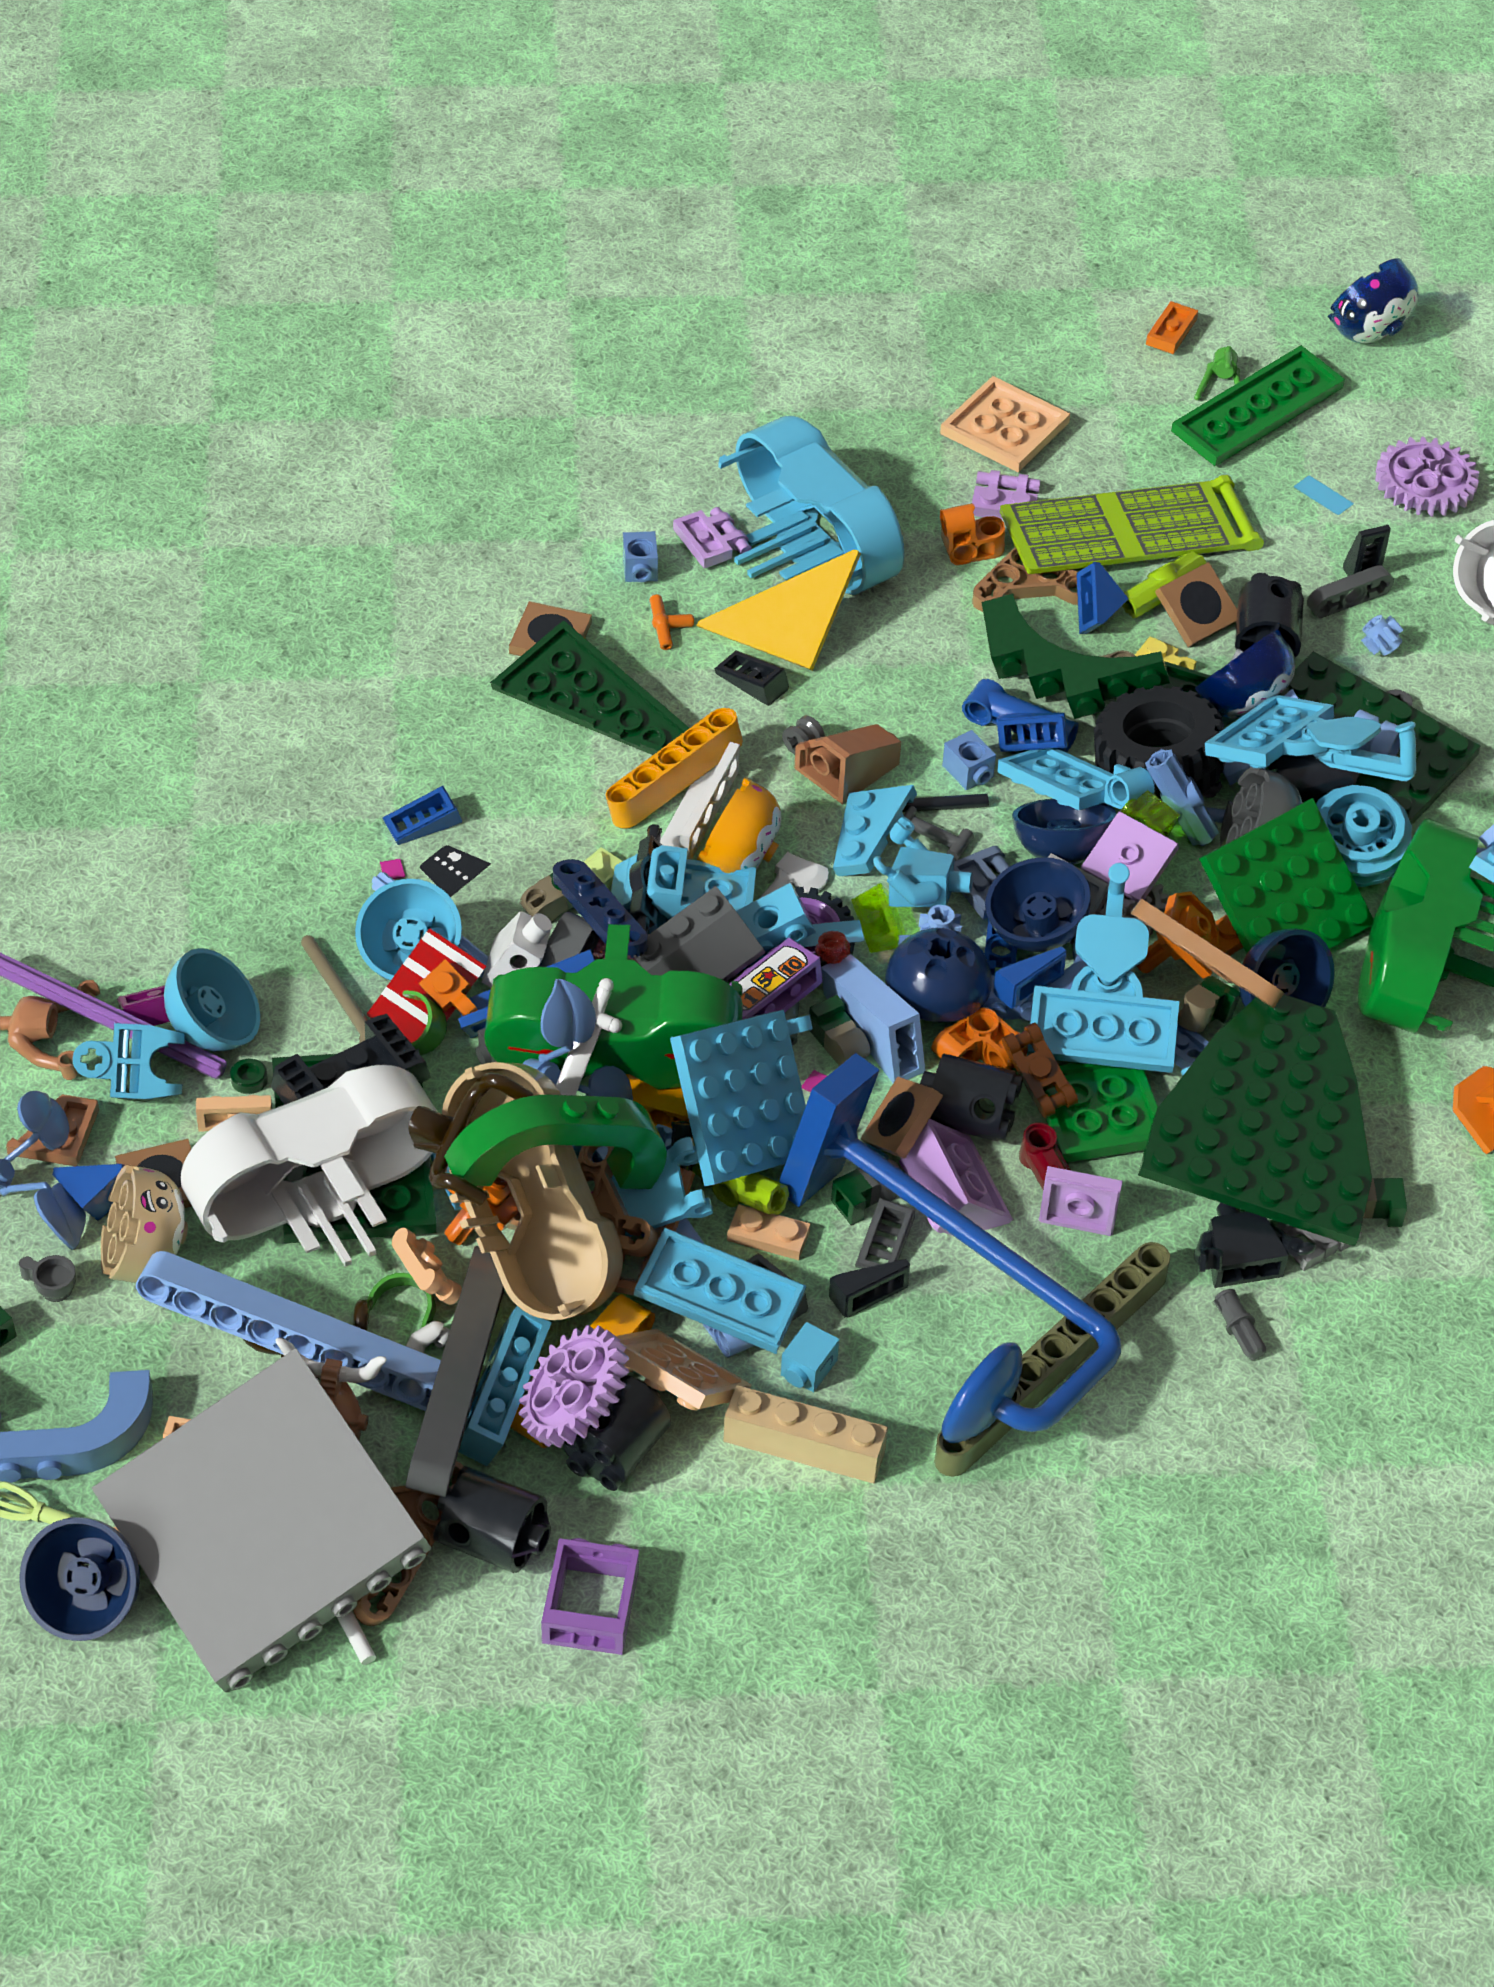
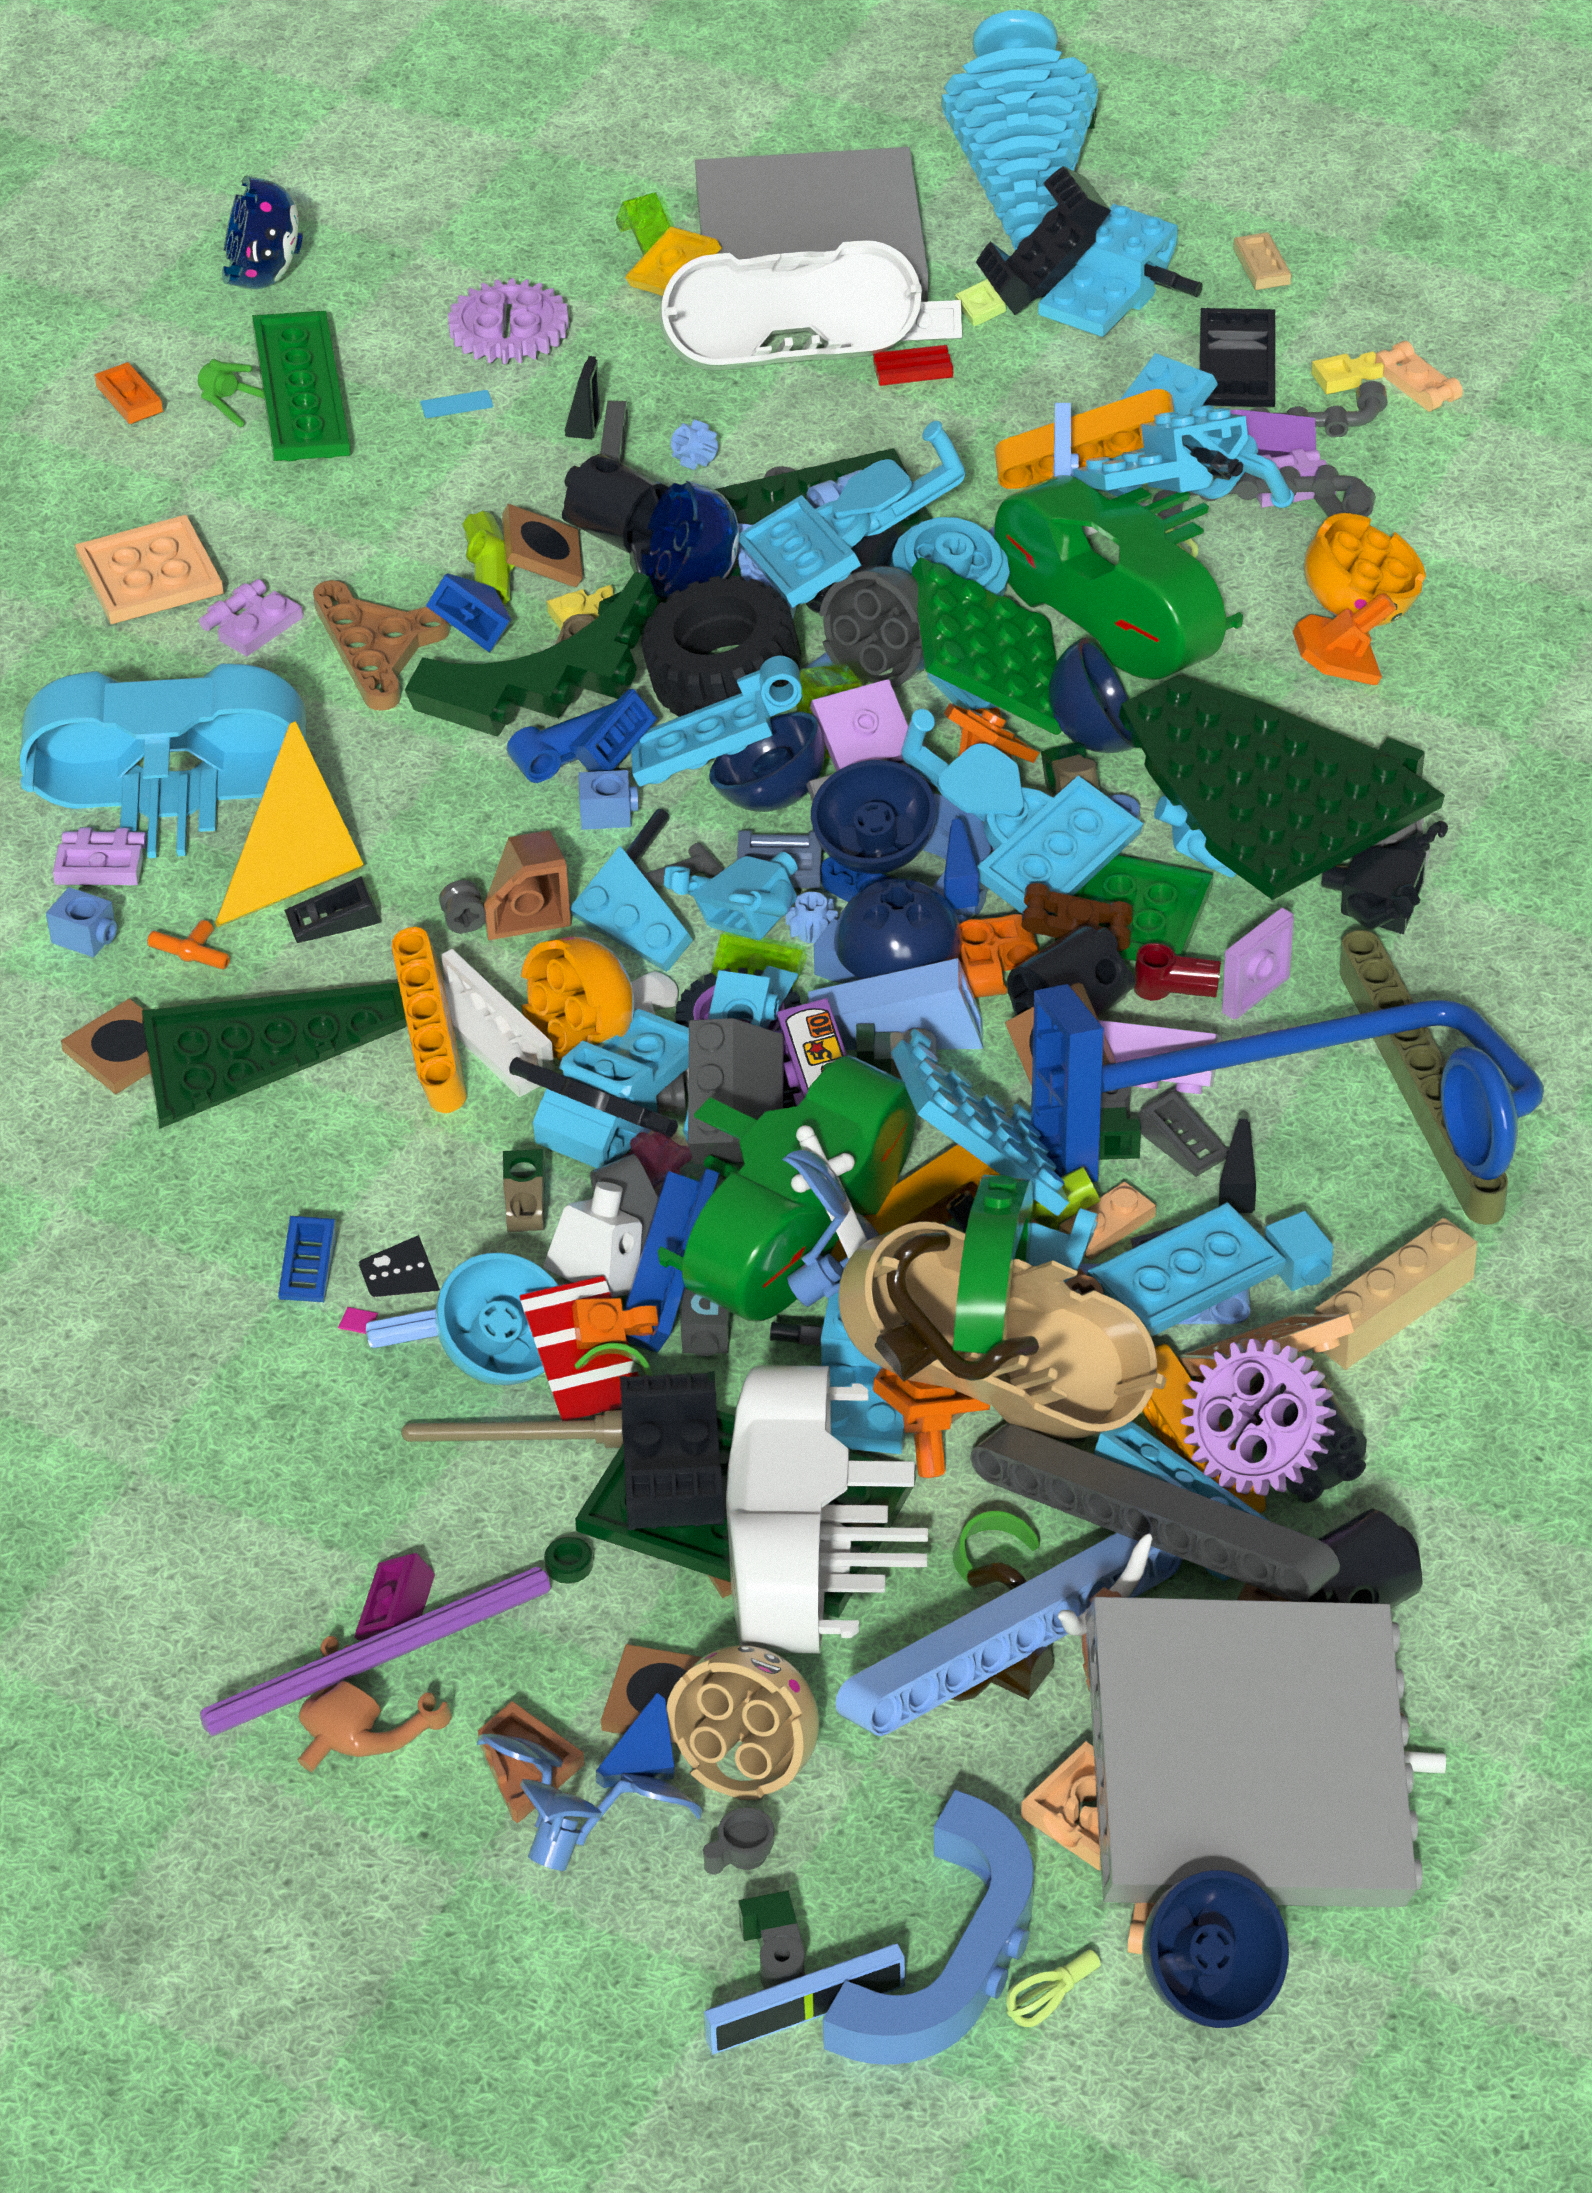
camera: 55 degrees left, 5 degrees down
medium azure piece [73,1023,185,1099] -> none
medium azure piece [164,948,261,1051] -> none
light nougat plate [196,1095,272,1132] -> none
light nougat plate [392,1228,462,1305] -> none
white arm [406,1321,450,1353] -> none
medium lavender window [541,1538,639,1655] -> none
dark blue piece [553,859,648,958] -> none
yellowish green tile [584,847,623,888] -> none
clear red plate [815,931,850,964] -> none
orange piece [940,503,1005,565] -> none
lime flag [1000,475,1264,574] -> none
medium nougat beam [1131,899,1284,1008] -> none
medium blue piece [1145,749,1219,846] -> none
dark grey axle [1213,1289,1266,1360] -> none

